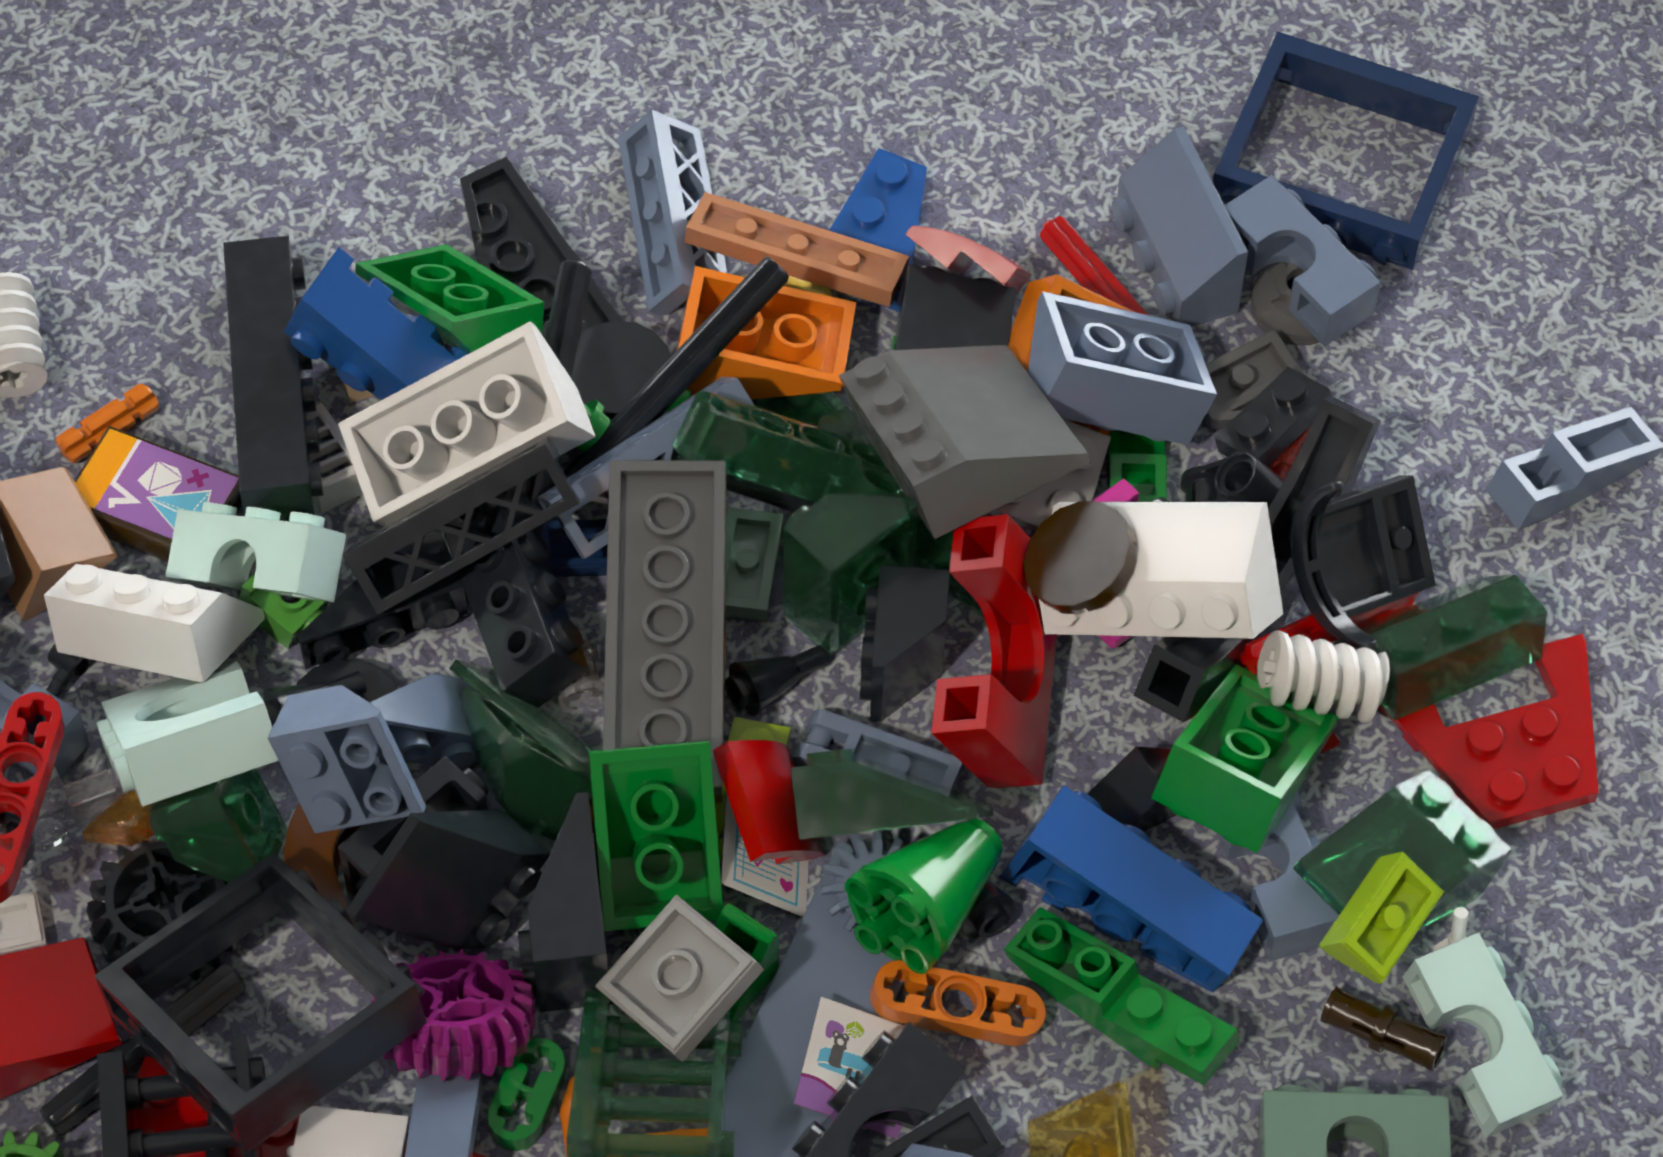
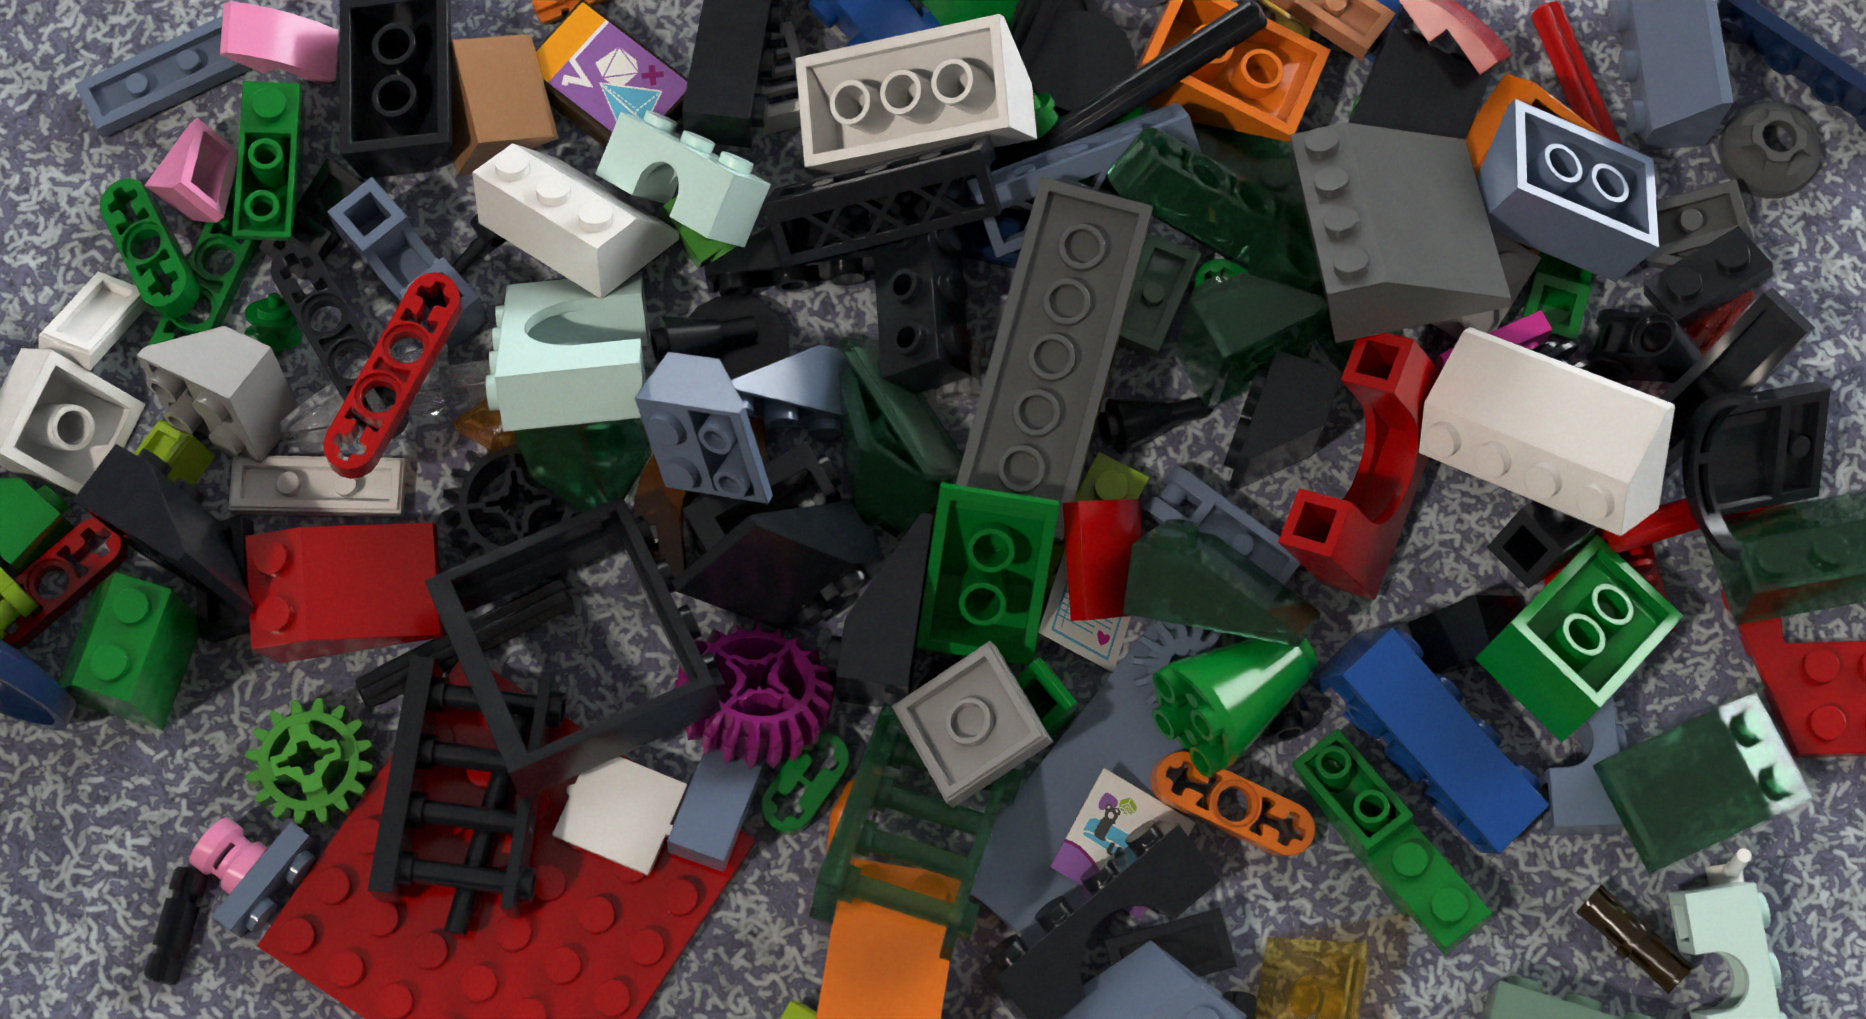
camera: 15 degrees right, 15 degrees up
tile [1024,501,1137,614] -> none
sand blue arch [1224,175,1381,347] -> none
white piece [1257,630,1390,724] -> none
lime slope [1319,852,1444,984] -> none

